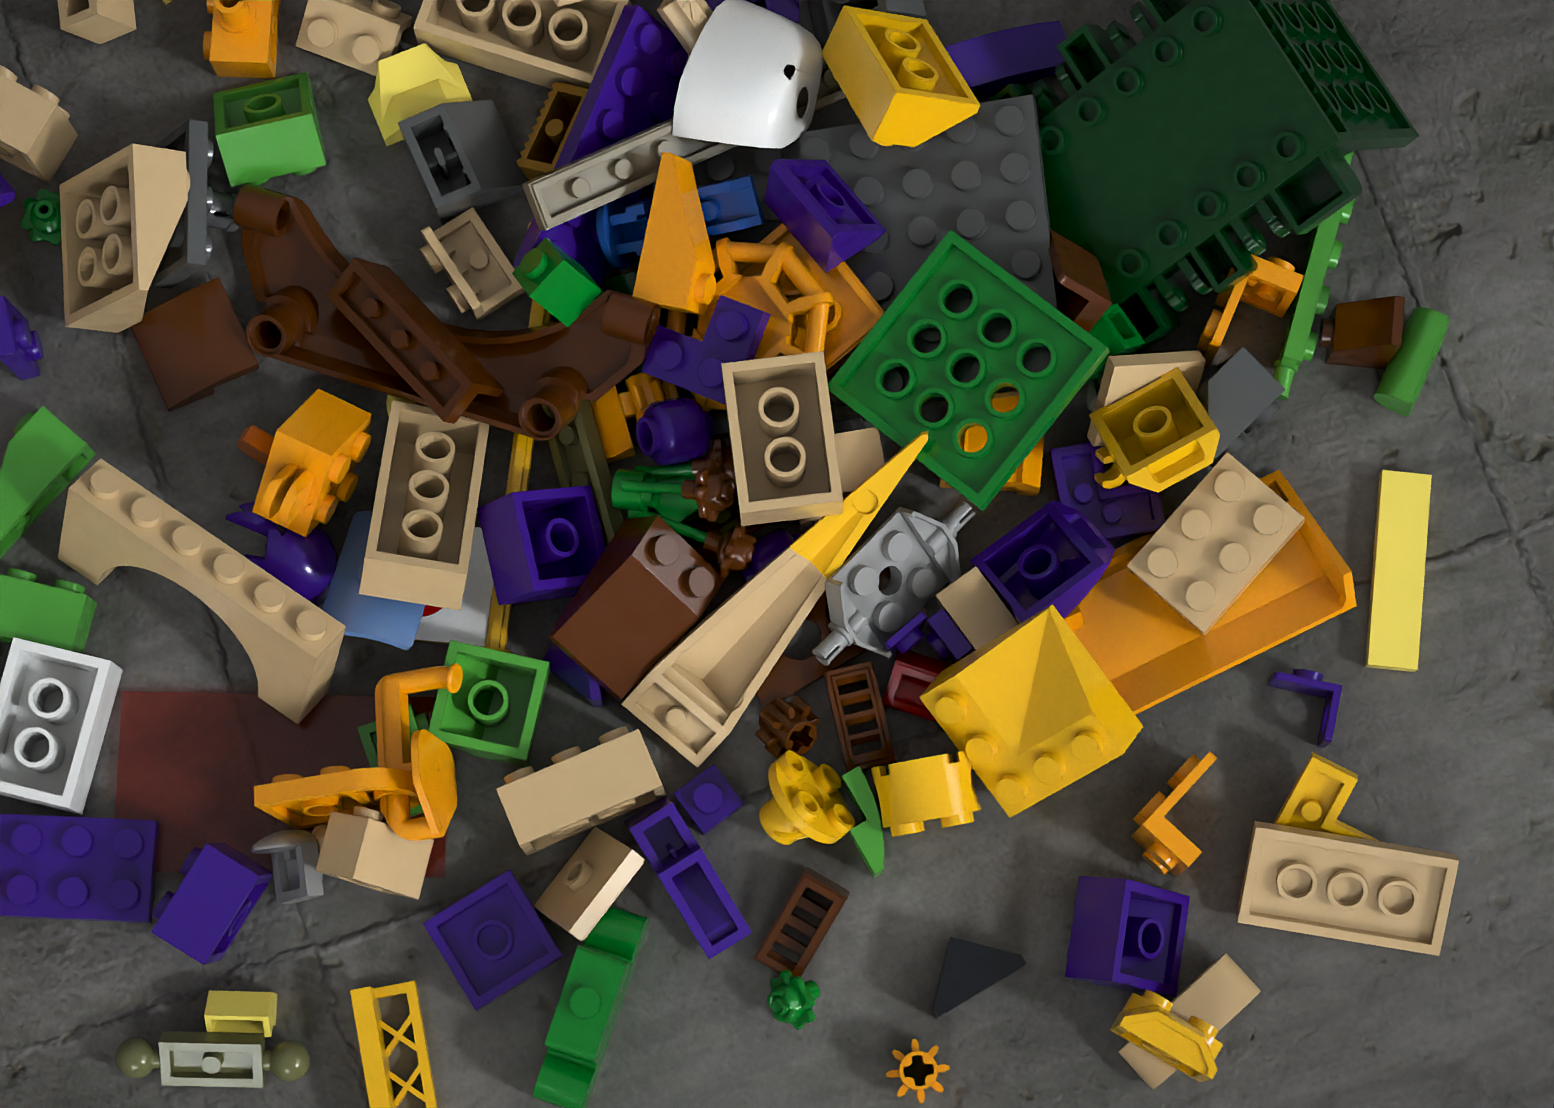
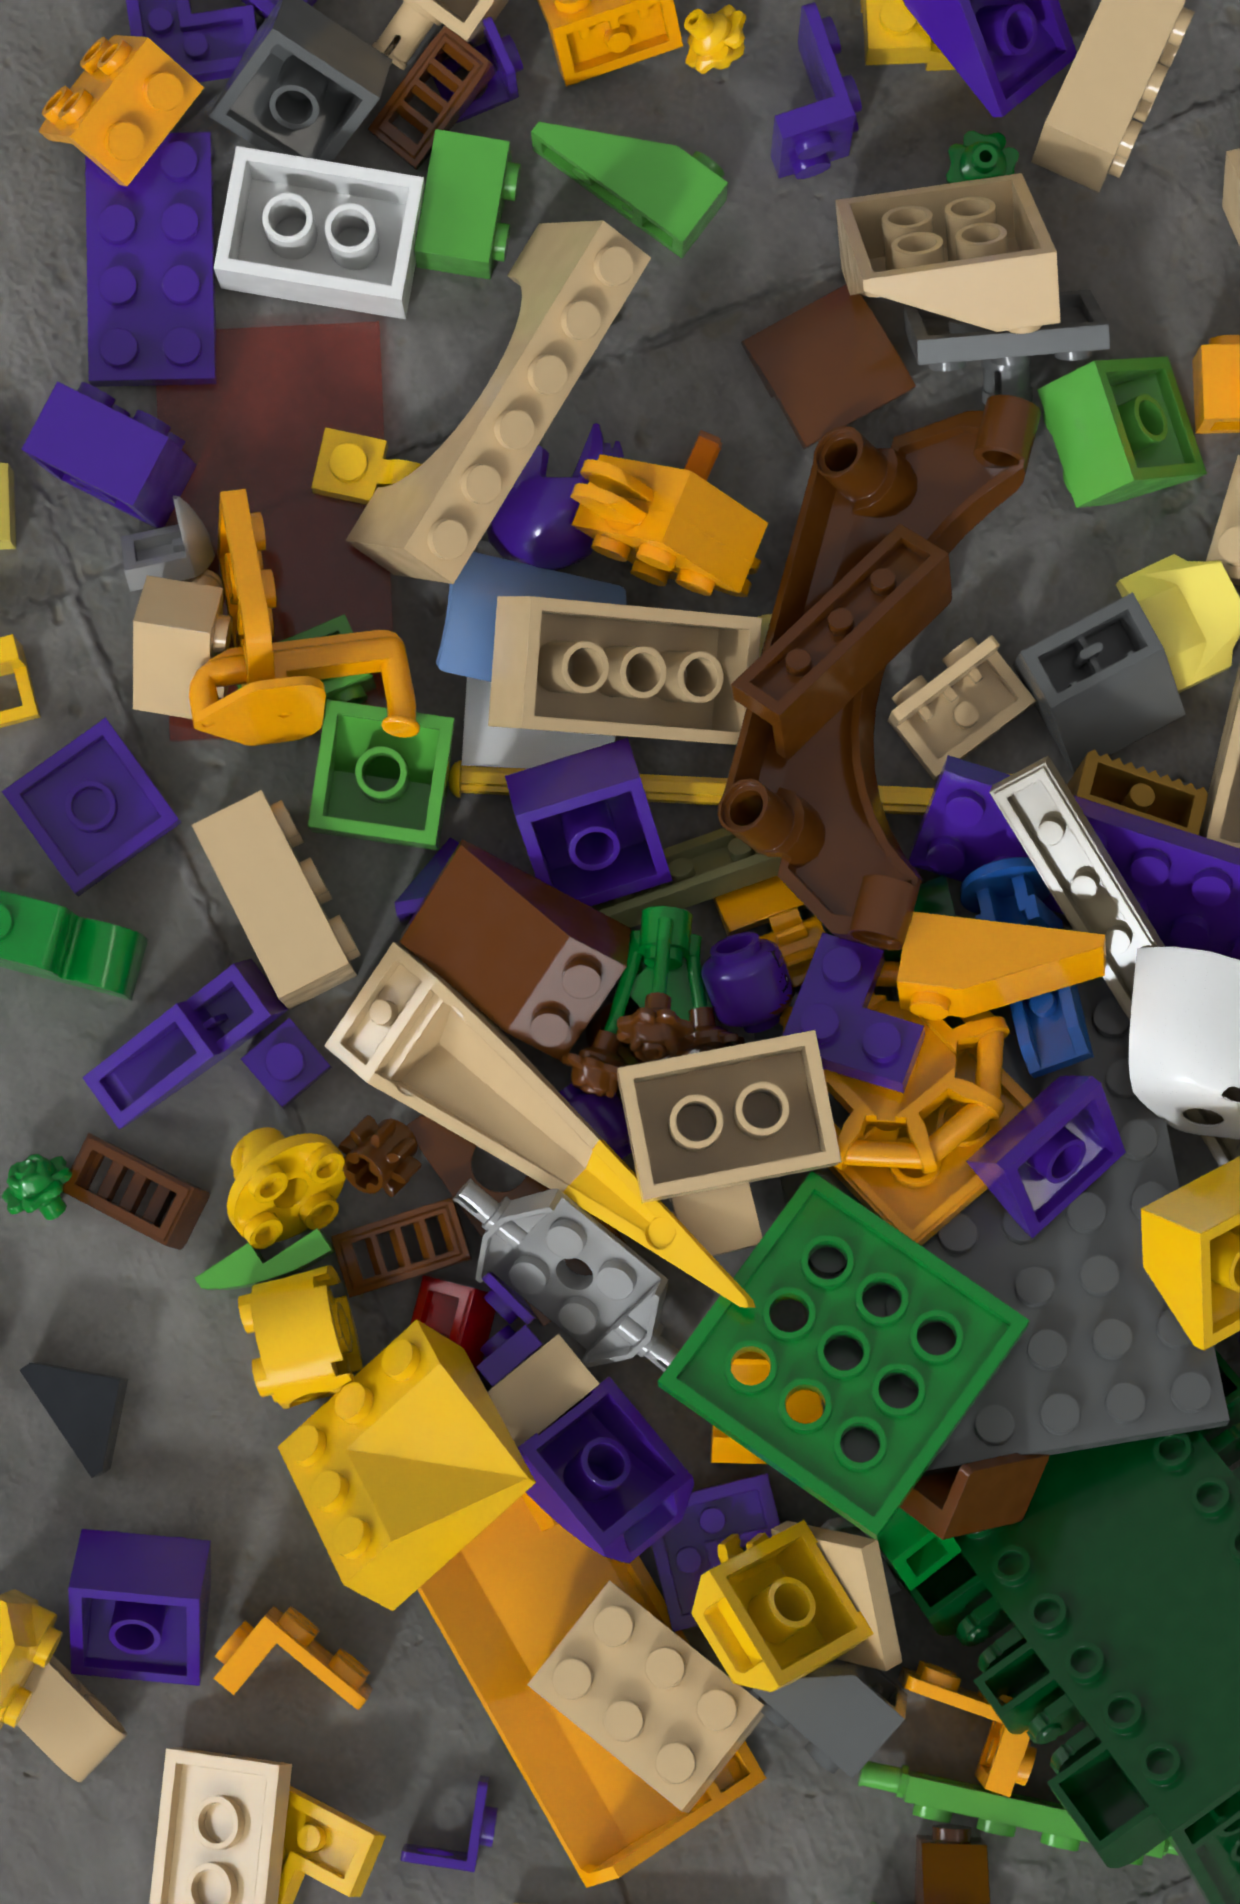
camera: 85 degrees right, 5 degrees up
green brick [512,237,602,327] -> none
tan plate [533,826,645,942] -> none
none -> yellow plate [311,427,422,505]

